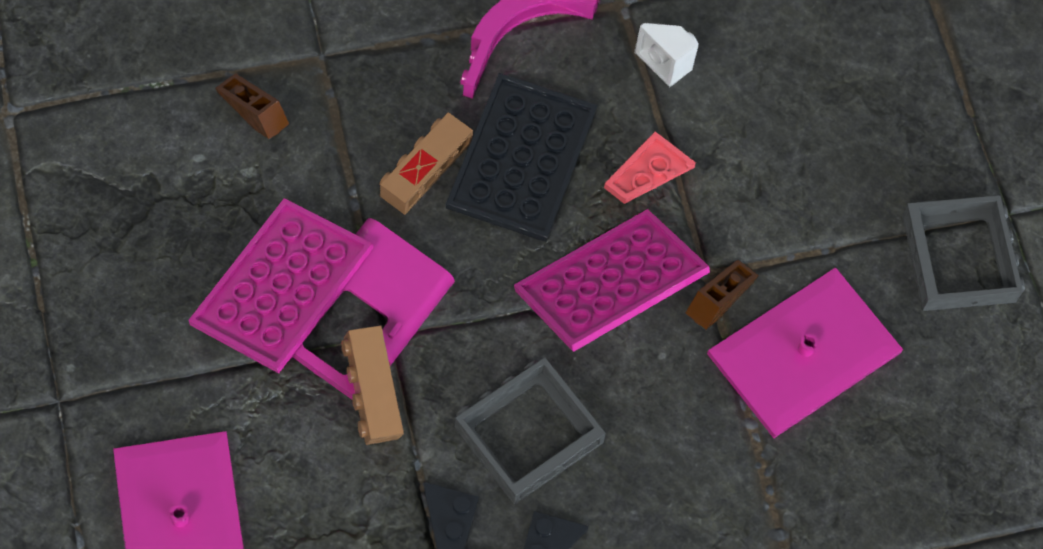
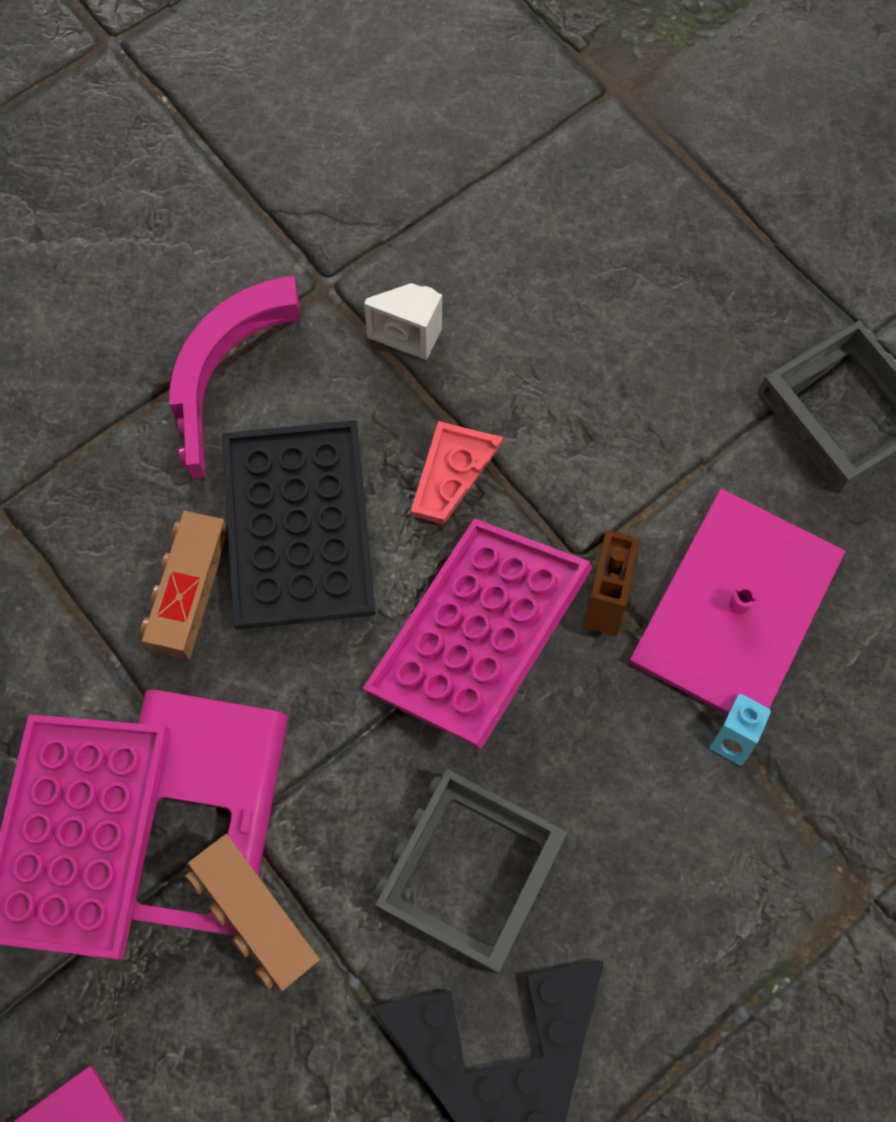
camera: 20 degrees left, 5 degrees up
none -> medium azure bracket [710,694,771,766]

